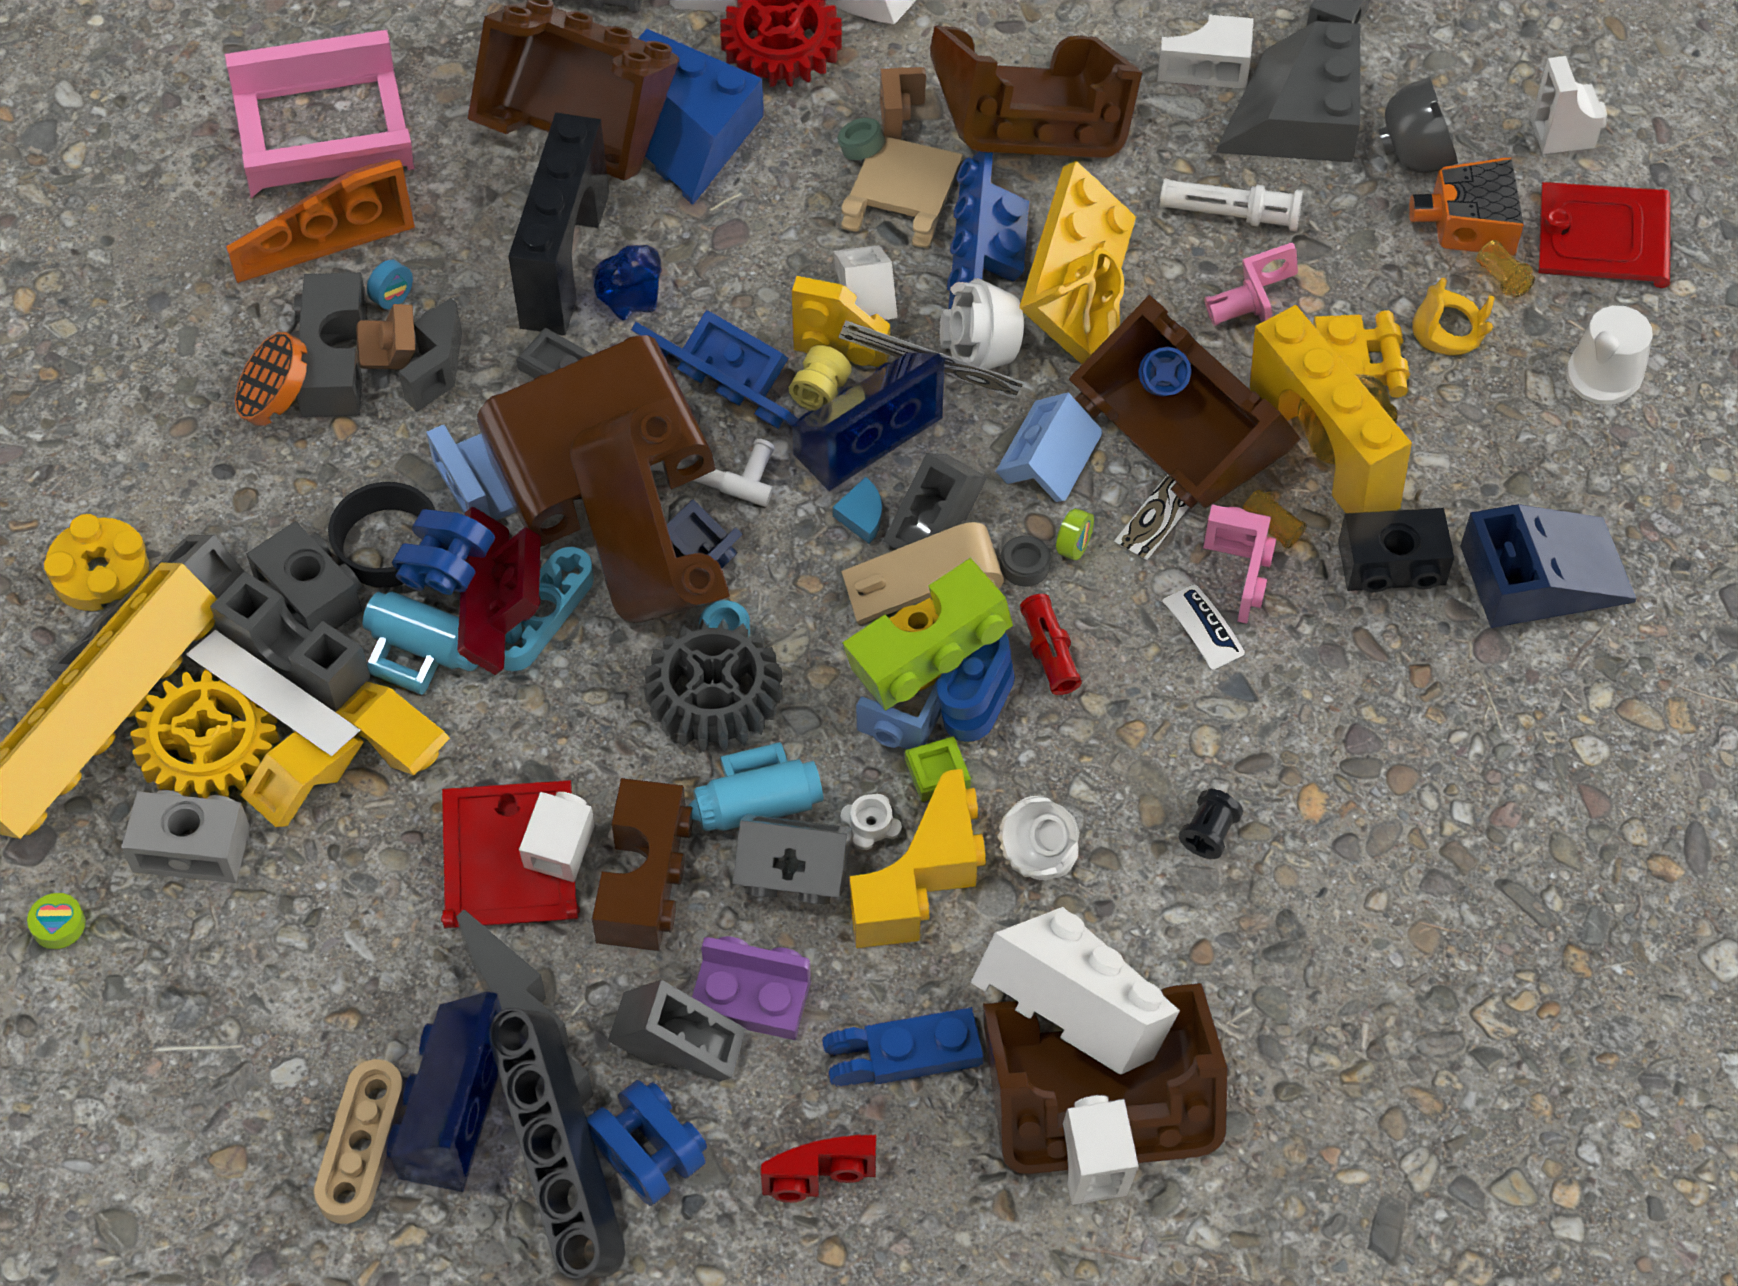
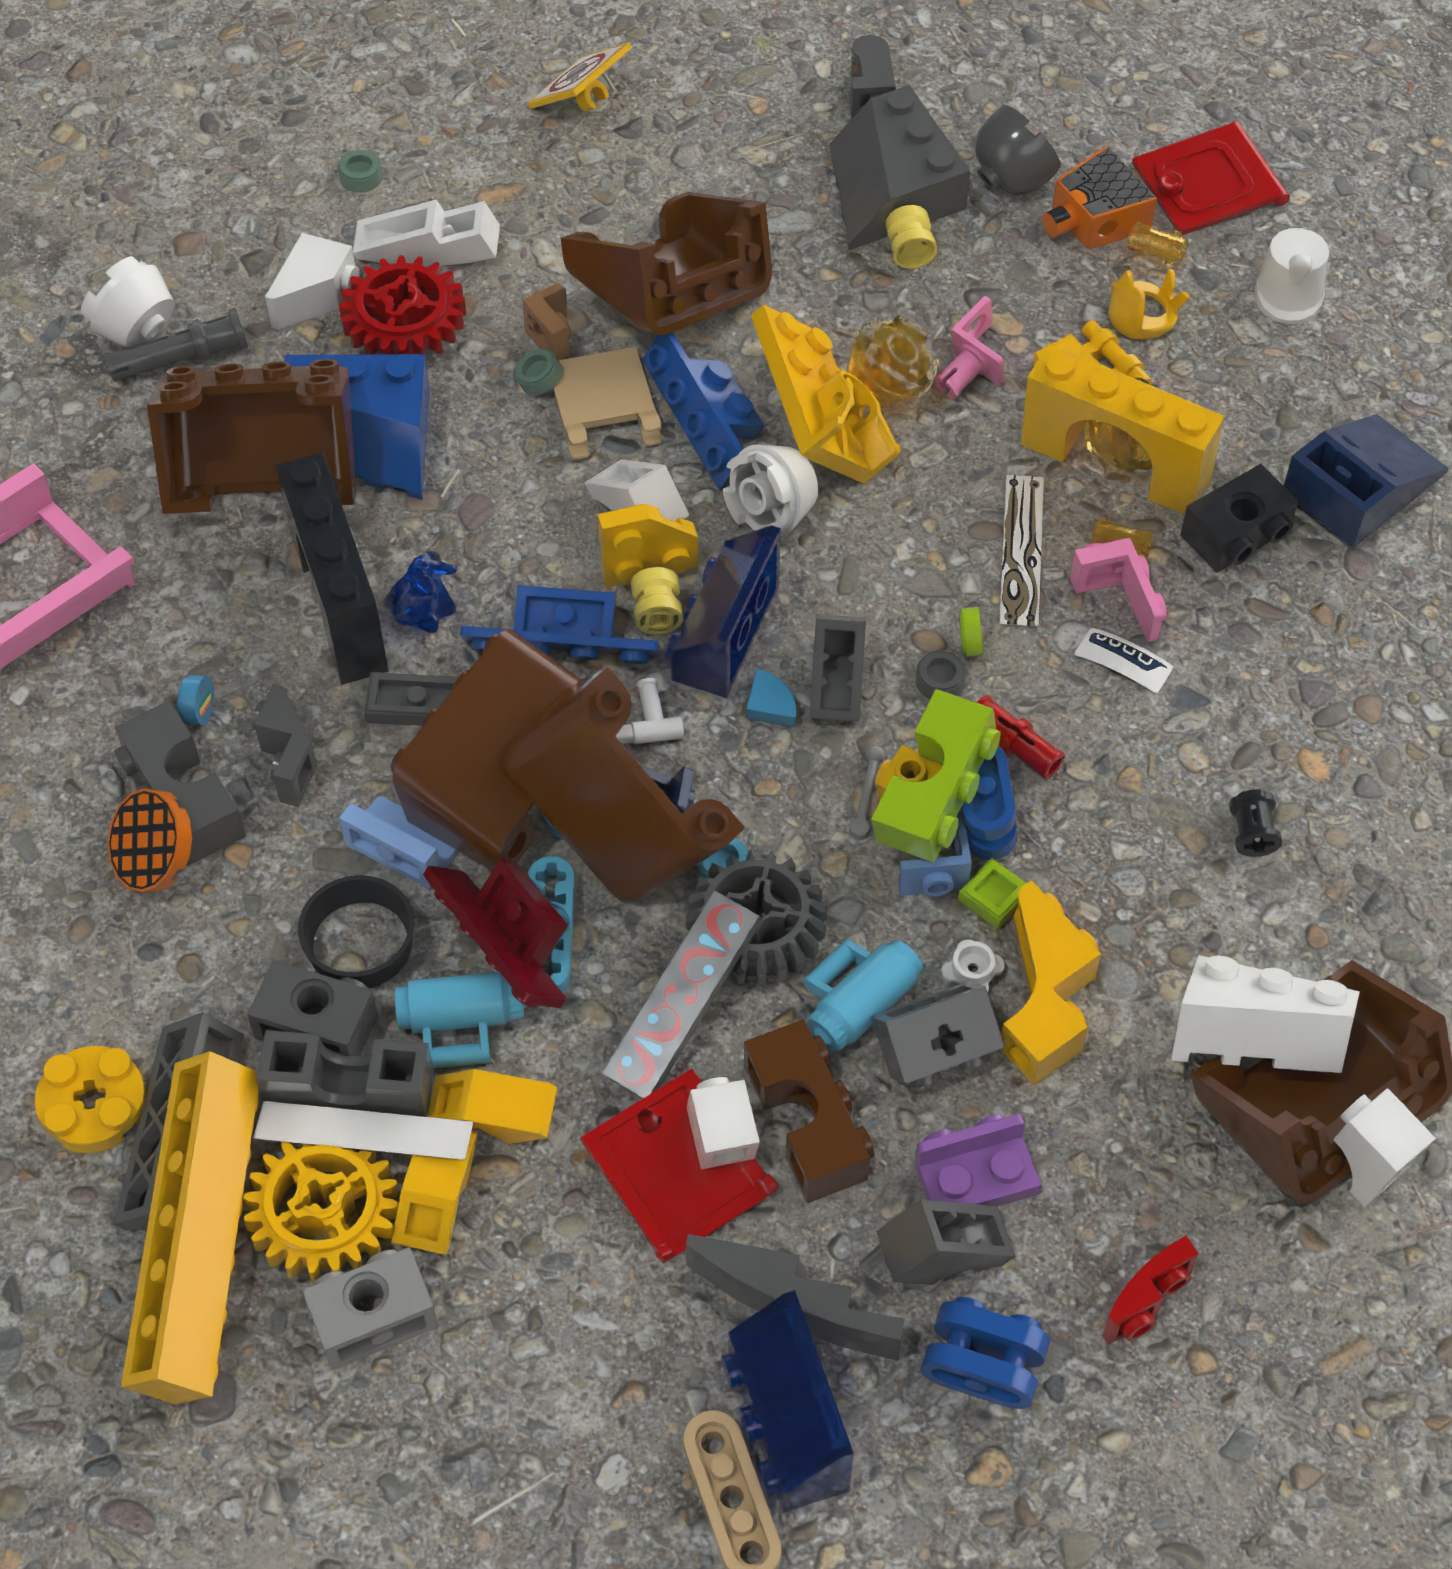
camera: 30 degrees left, 0 degrees up
lime tile [27,893,86,949] -> none
orange wedge [226,158,415,283] -> none
medium nougat bracket [356,304,415,369] -> none
blue brick [392,509,495,595] -> none
black beam [488,1008,625,1279] -> none
blue hinge [822,1007,983,1087] -> none
sticker [838,321,1024,399] -> none
tan door [842,522,1004,625] -> none
light blue panel [995,392,1102,502] -> none
white hair [997,796,1080,881] -> none
reddish brown windscreen [1069,294,1301,509] -> none
blue wheel [1138,347,1191,397] -> none
white arch [1157,15,1254,89] -> none
white pin [1160,179,1303,232] -> none
white arch [1530,56,1607,154] -> none
none -> tile [602,890,762,1099]
none -> clear yellow cone [847,315,940,409]
none -> light yellow wheel [885,205,937,269]

